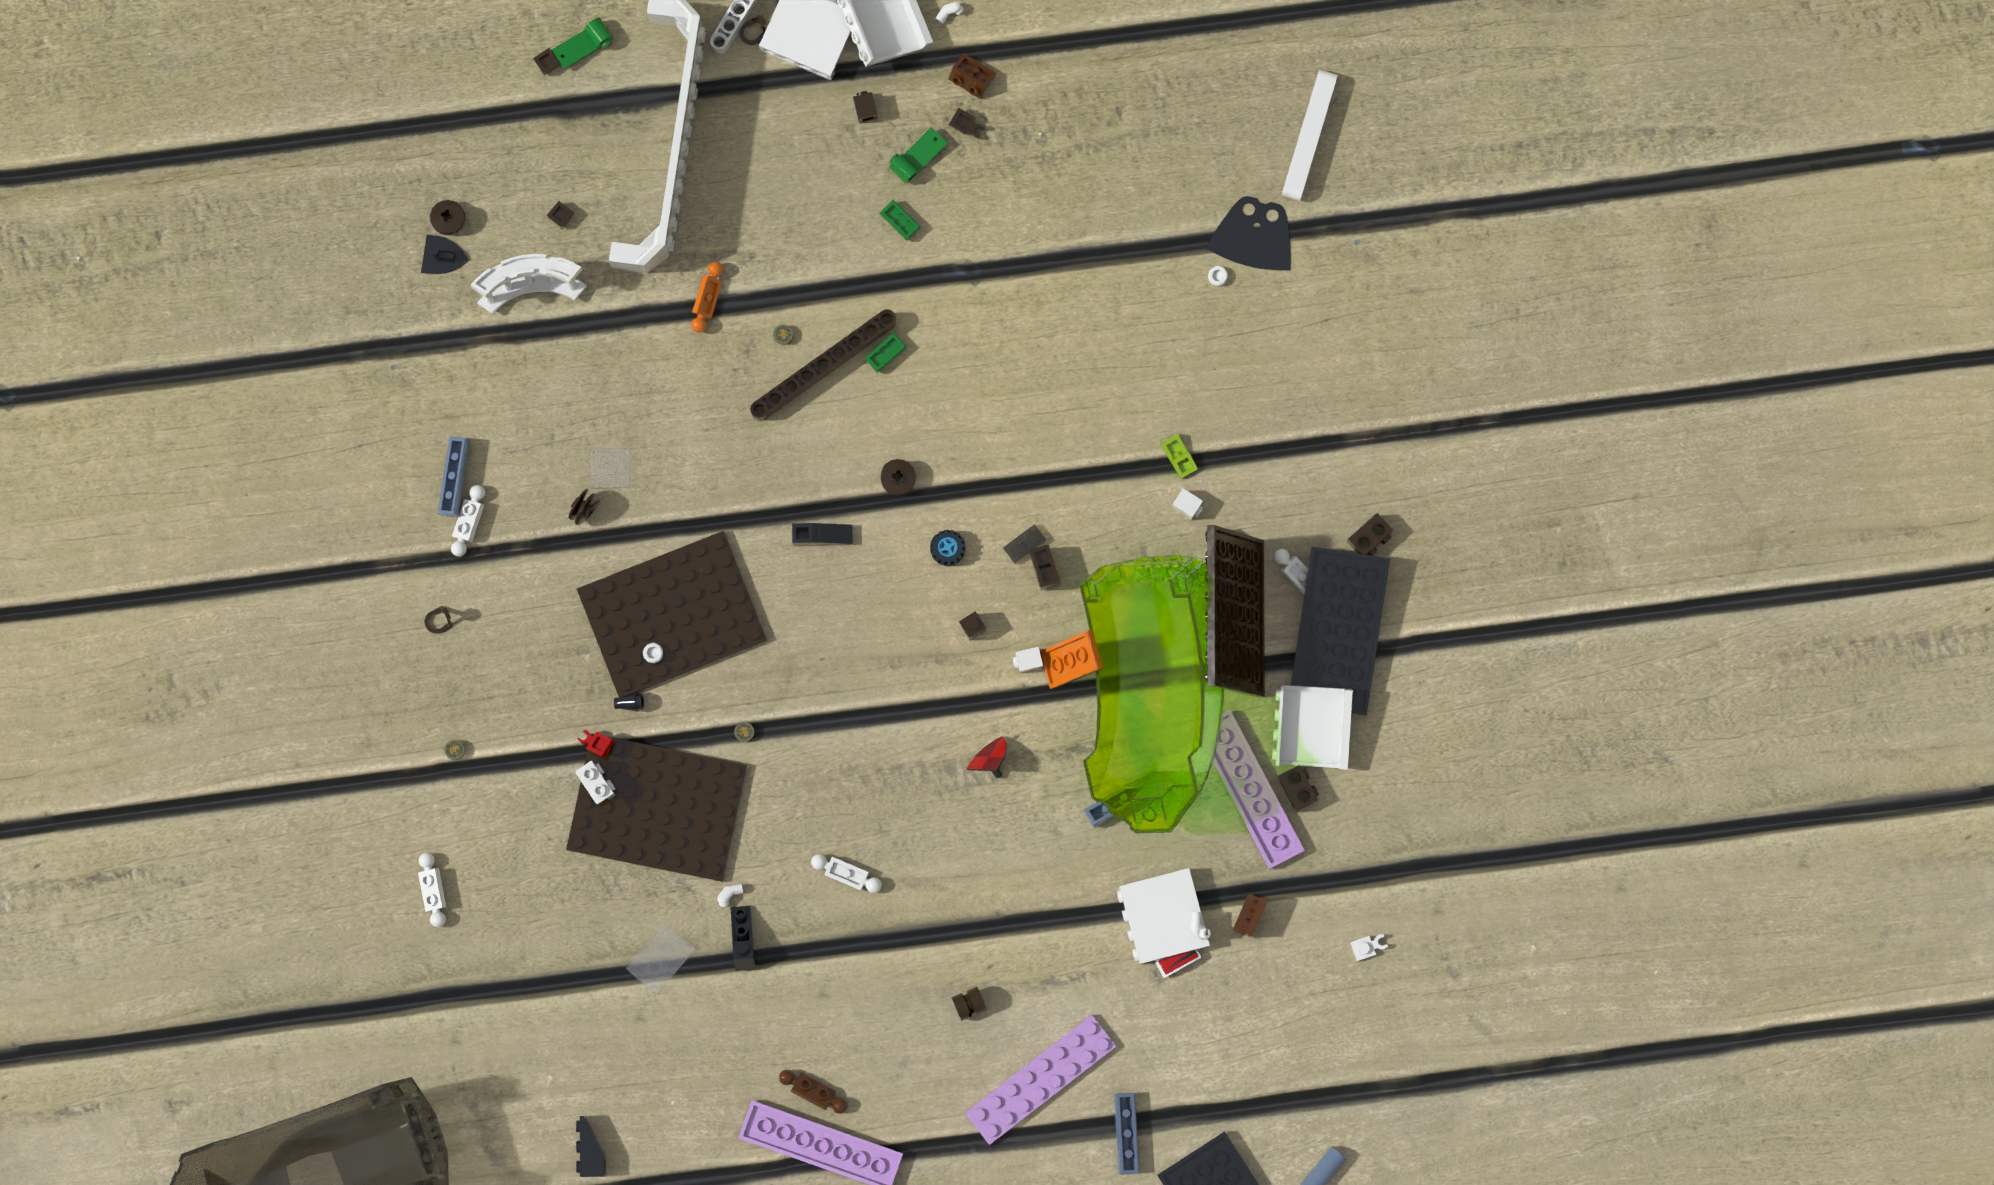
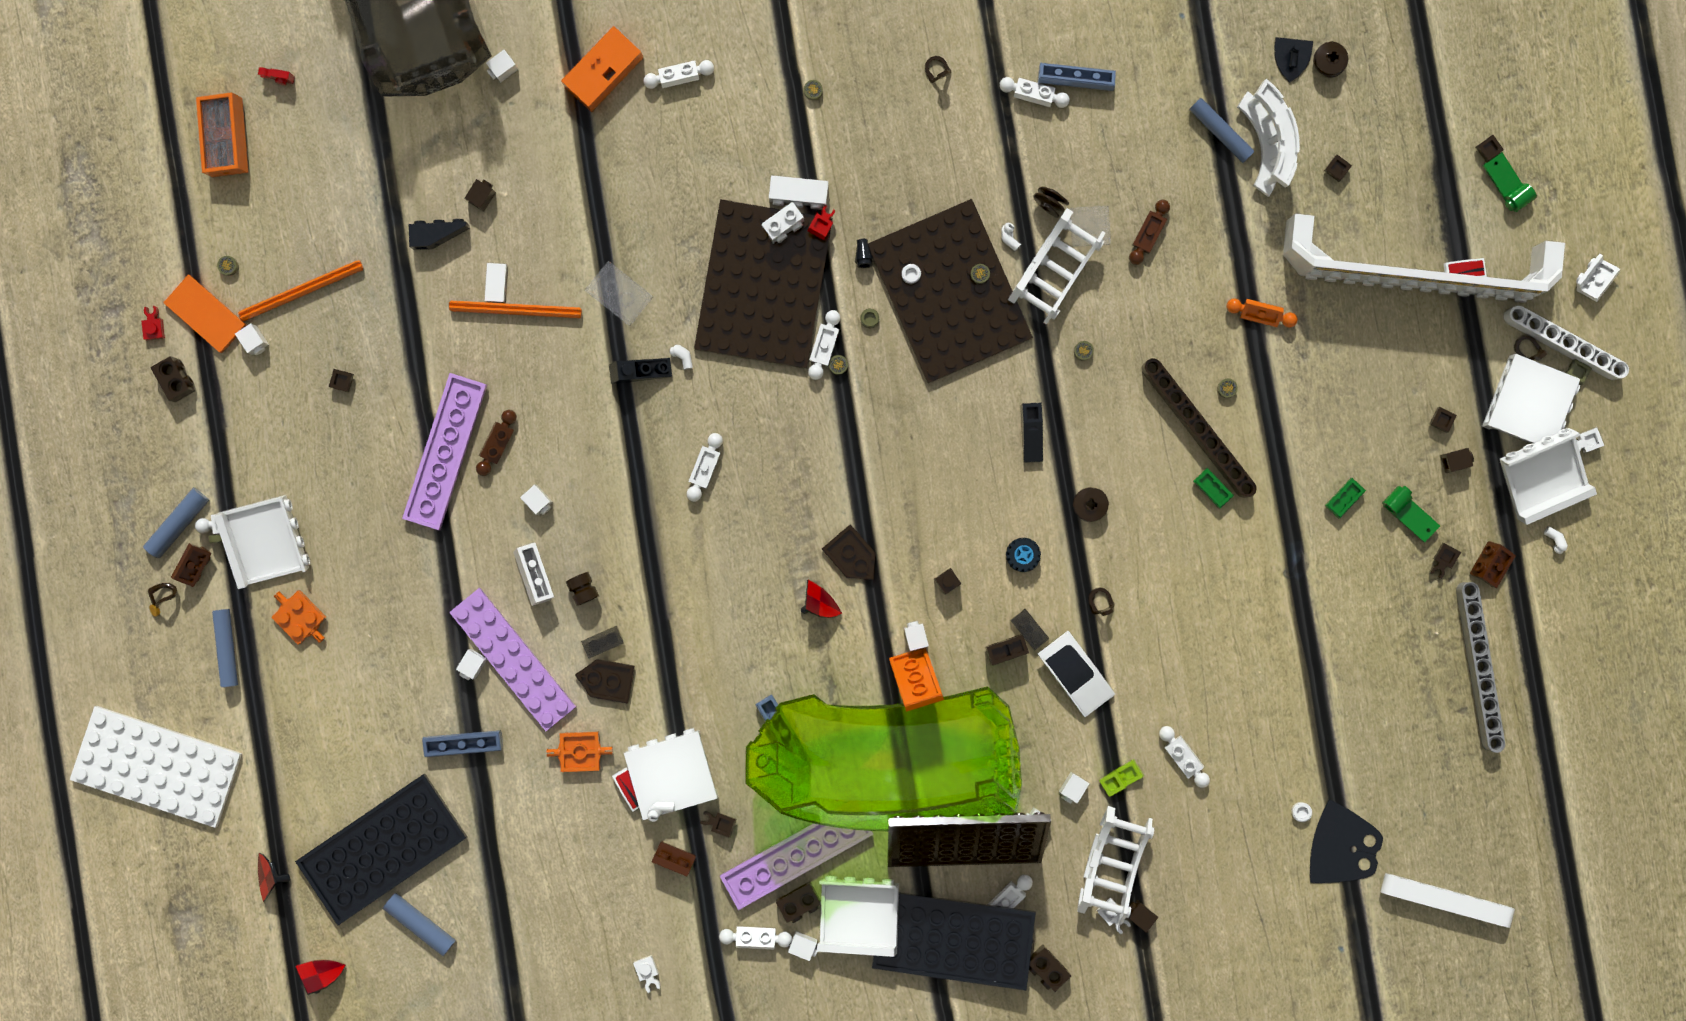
camera: 90 degrees right, 5 degrees up
none -> orange axle [449,300,582,318]
none -> white brick [456,649,487,680]
none -> dark brown brick [464,179,496,212]
none -> white tile [485,263,507,303]
none -> white brick [486,50,519,83]
none -> white brick [513,543,554,606]
none -> white brick [520,484,553,515]
none -> orange plate [546,731,613,772]
none -> orange brick [561,26,644,112]
none -> dark brown tile [575,659,635,704]
none -> clear smoke plate [581,626,624,659]
none -> dark brown plate [700,811,737,838]
none -> white plate [719,927,792,950]
none -> white brick [769,175,828,210]
none -> white brick [788,931,817,961]
none -> white plate [808,310,840,380]
none -> dark brown tile [822,524,875,580]
none -> olive tile [860,308,879,328]
none -> olive tile [970,264,990,284]
none -> white arm [1001,223,1021,251]
none -> white fence [1008,208,1105,325]
none -> slope [1038,631,1115,717]
none -> olive tile [1074,341,1094,361]
none -> white fence [1077,806,1154,925]
none -> dark brown piece [1088,587,1115,616]
none -> white plate [1096,897,1131,934]
none -> reddish brown plate [1129,199,1170,265]
none -> dark brown brick [1129,900,1158,933]
none -> white plate [1159,726,1210,788]
none -> sand blue brick [1189,98,1254,163]
none -> dark brown plate [1429,407,1457,433]
none -> red slope [1443,258,1487,277]
none -> light grey beam [1456,582,1505,753]

